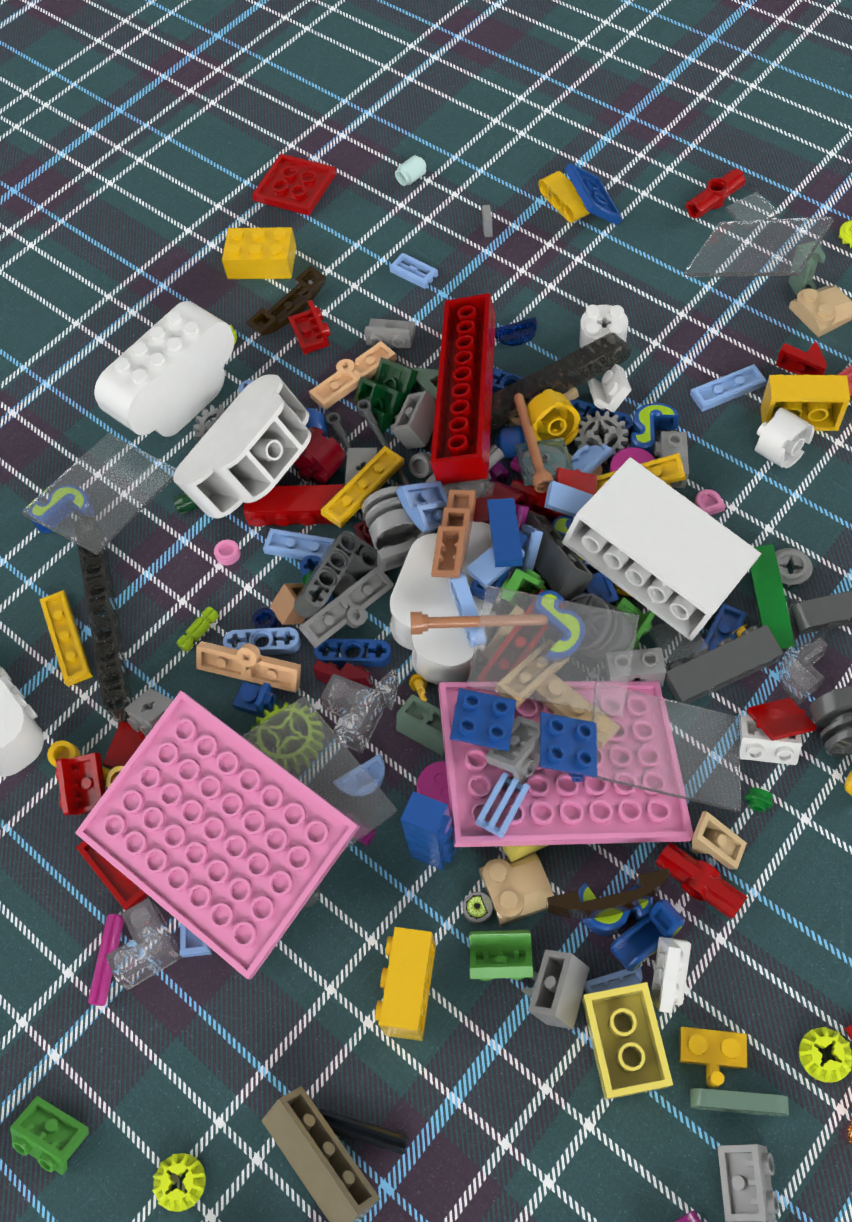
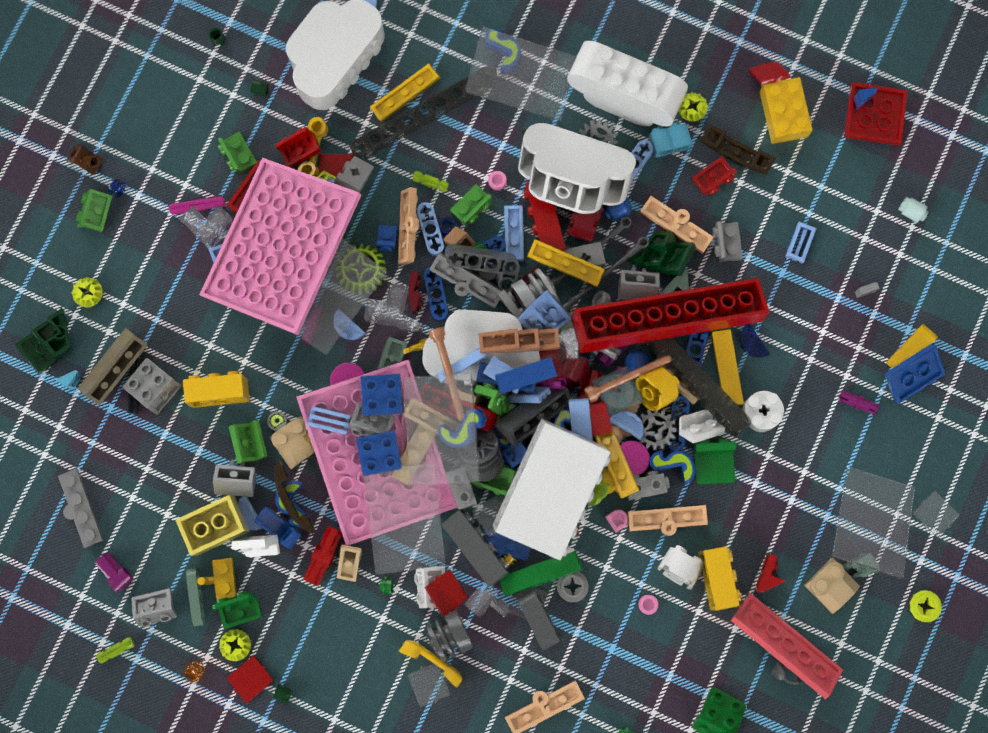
camera: 70 degrees right, 20 degrees up
blue brick [400,791,457,870] -> none
red piece [686,168,746,219] -> none
light blue tile [690,364,767,412] -> none
none -> clear blue bush [108,179,126,198]
none -> light grey bracket [122,358,182,415]
none -> green bracket [212,591,263,629]
none -> bright green bracket [218,131,257,175]
none -> bright green bracket [450,184,492,227]
none -> light nougat hinge [628,505,708,536]
none -> bright pink tile [638,595,658,615]
none -> medium azure brick [649,122,692,158]
none -> green bracket [693,439,736,485]
none -> yellow tile [711,329,744,408]
none -> red piece [749,61,790,85]
none -> magenta pin [838,389,879,415]
none -> blue slope [854,87,877,110]

